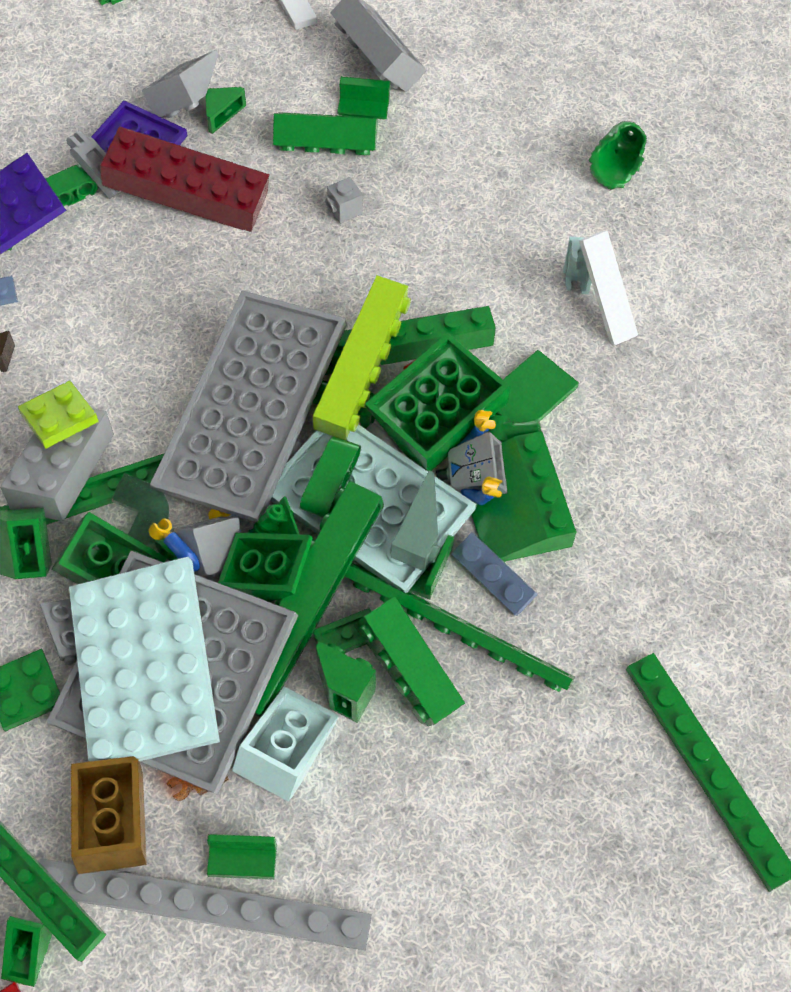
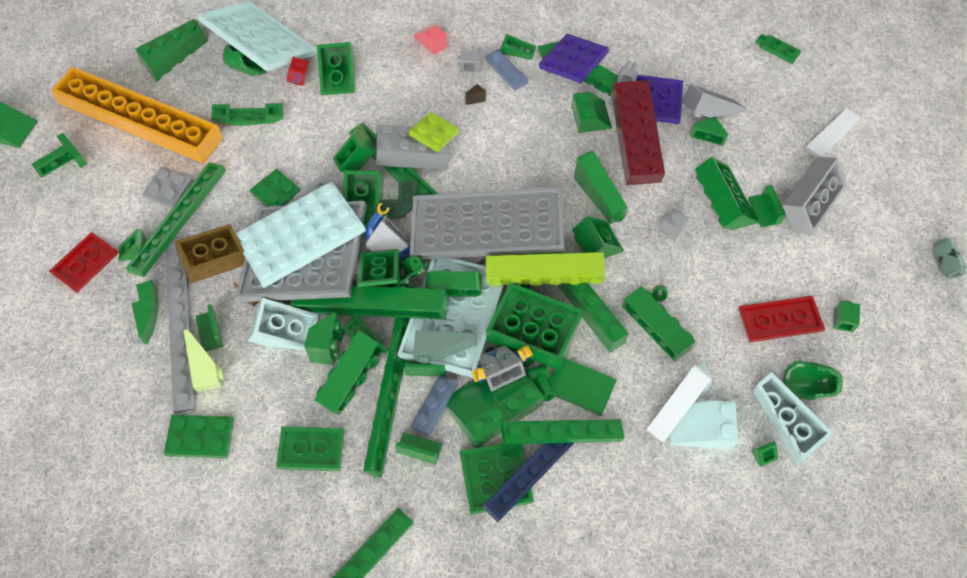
camera: 70 degrees right, 0 degrees up
none -> green slope [131,280,158,344]
none -> green plate [164,414,234,458]
none -> yellowish green slope [184,329,224,392]
none -> green plate [276,426,345,471]
none -> green panel [395,432,443,465]
none -> green plate [459,443,534,515]
none -> dark blue plate [482,443,574,523]
none -> green plate [501,419,625,445]
none -> green slope [571,92,612,133]
none -> green slope [572,216,624,259]
none -> green slope [574,150,628,224]
none -> green brick [622,286,696,362]
none -> green hinge [652,285,668,302]
none -> light aqua slope [670,401,738,449]
none -> red tile [738,295,825,343]
none -> green slope [751,441,778,467]
none -> light aqua wedge [753,372,834,465]
none -> green brick [833,301,860,333]

